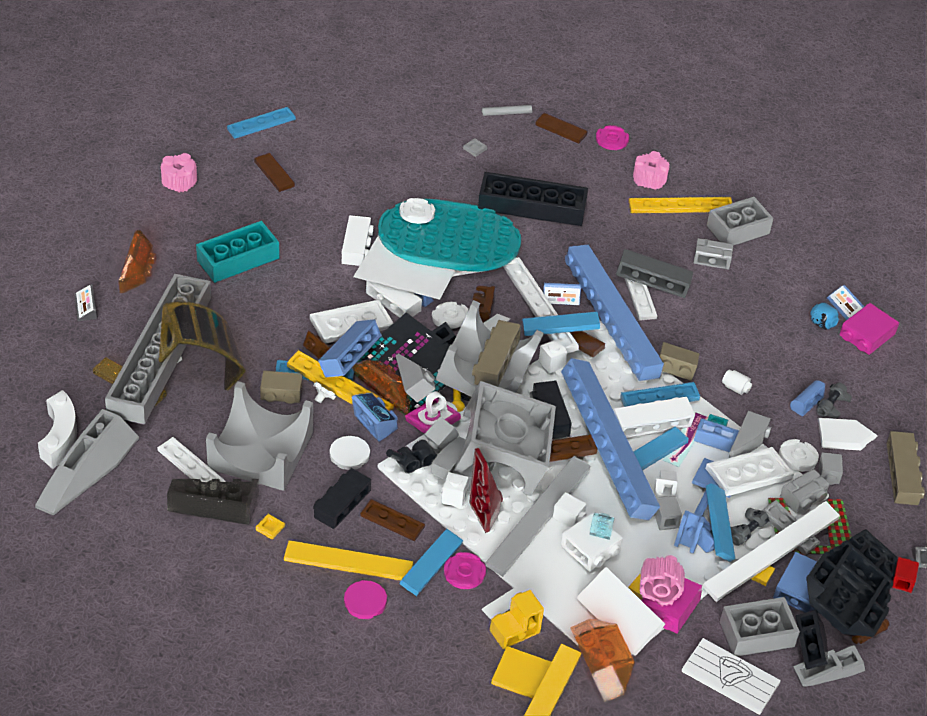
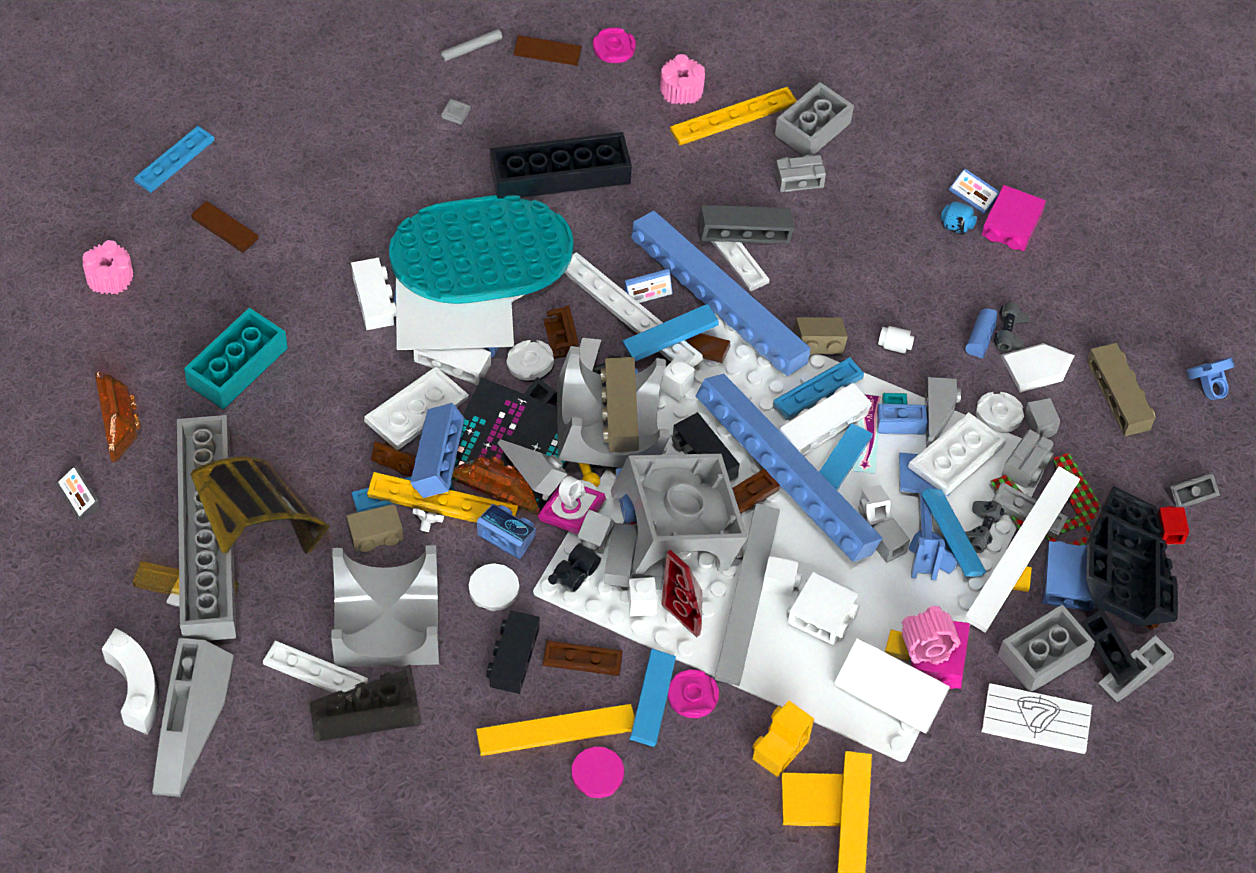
camera: 20 degrees left, 10 degrees up
yellow tile [256,514,285,540] -> none
white tile [399,198,435,224] -> none
white sticker [482,584,528,619] -> none
clear orange wedge [570,619,635,702] -> none
clear light blue tile [589,513,615,540] -> none

